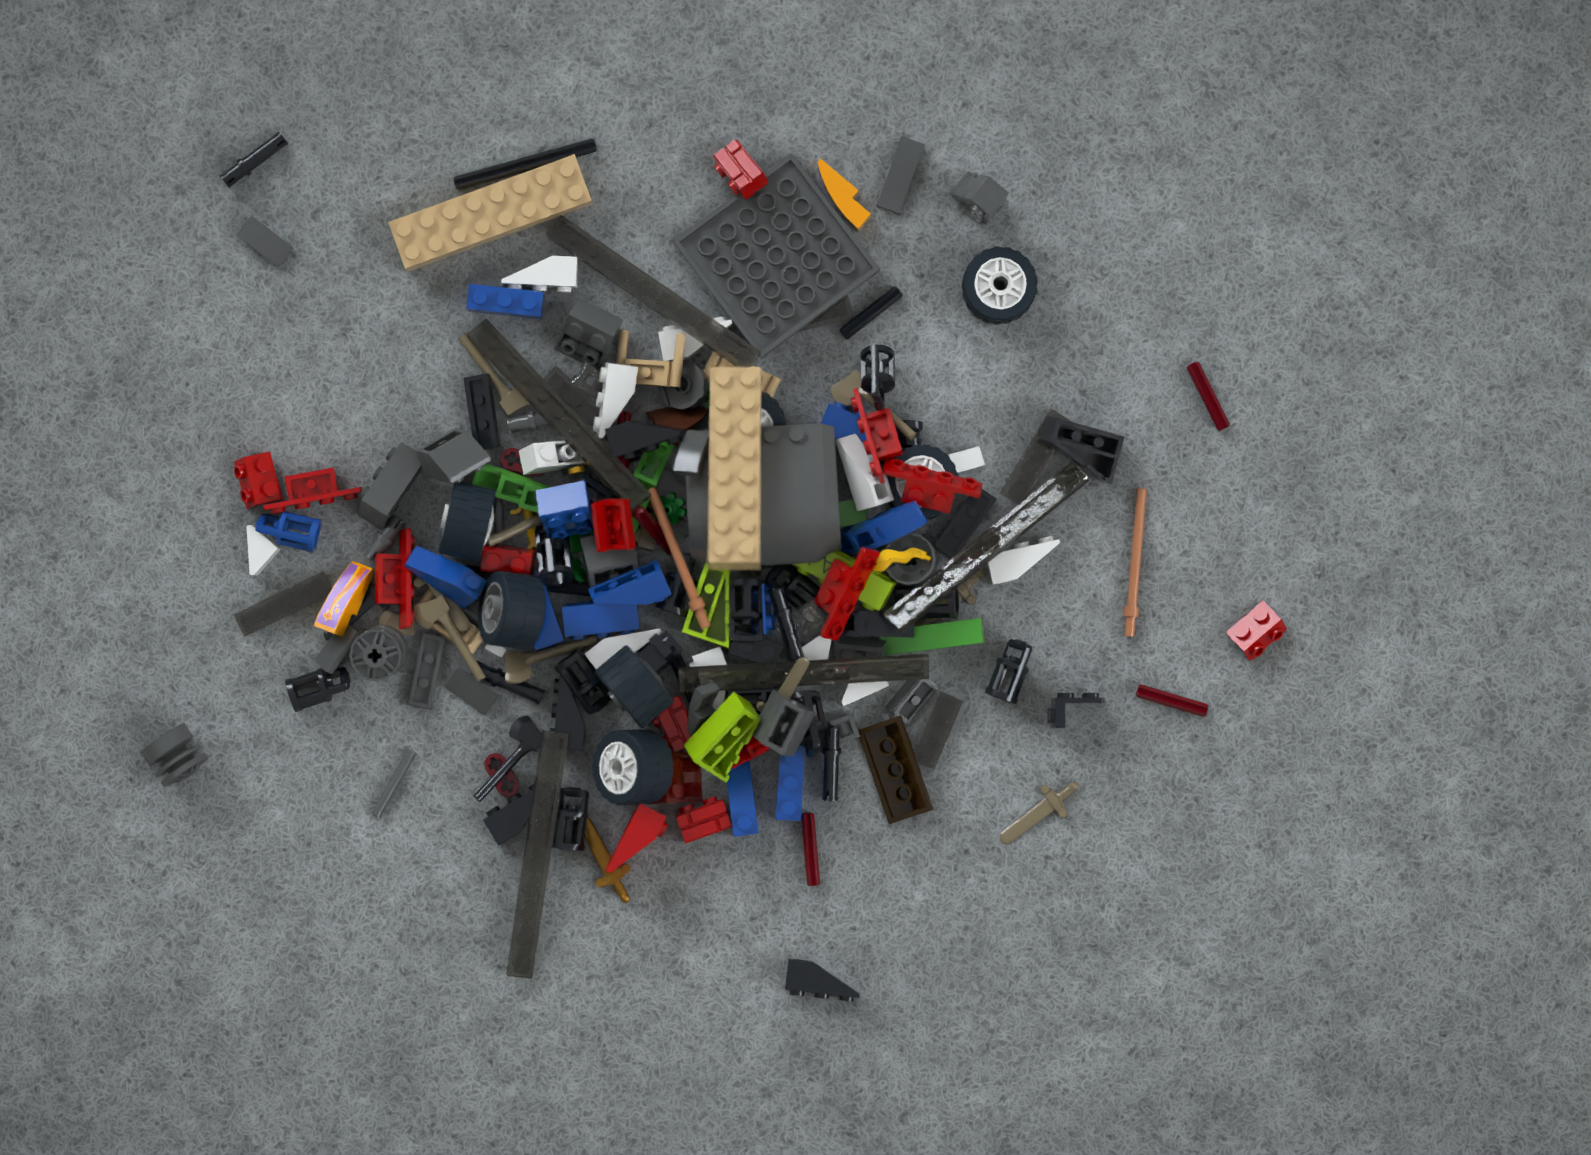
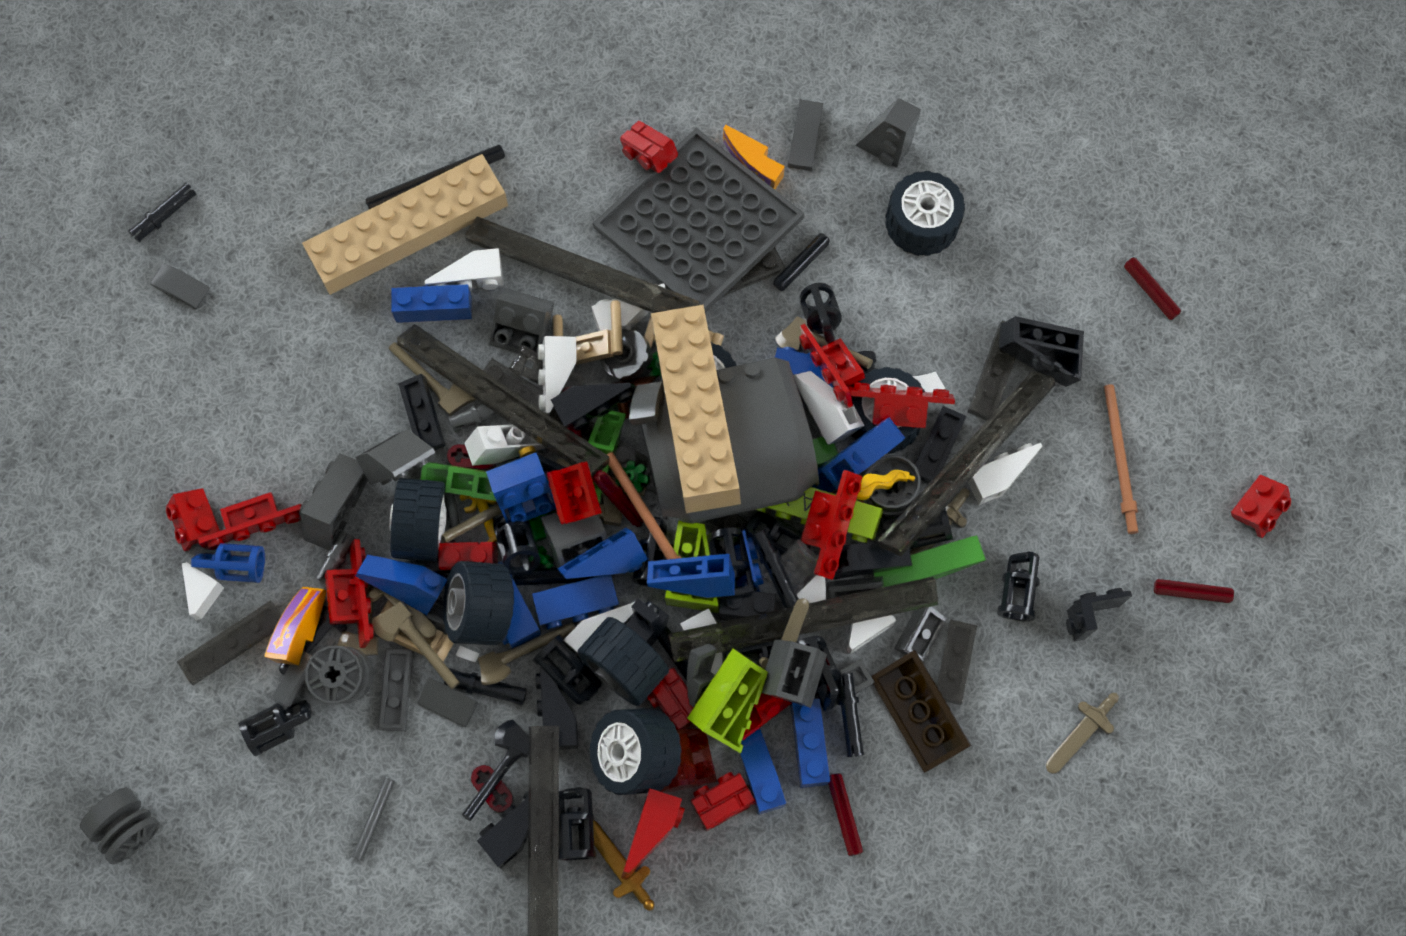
camera: 10 degrees left, 15 degrees down
none -> blue slope [647,554,735,598]

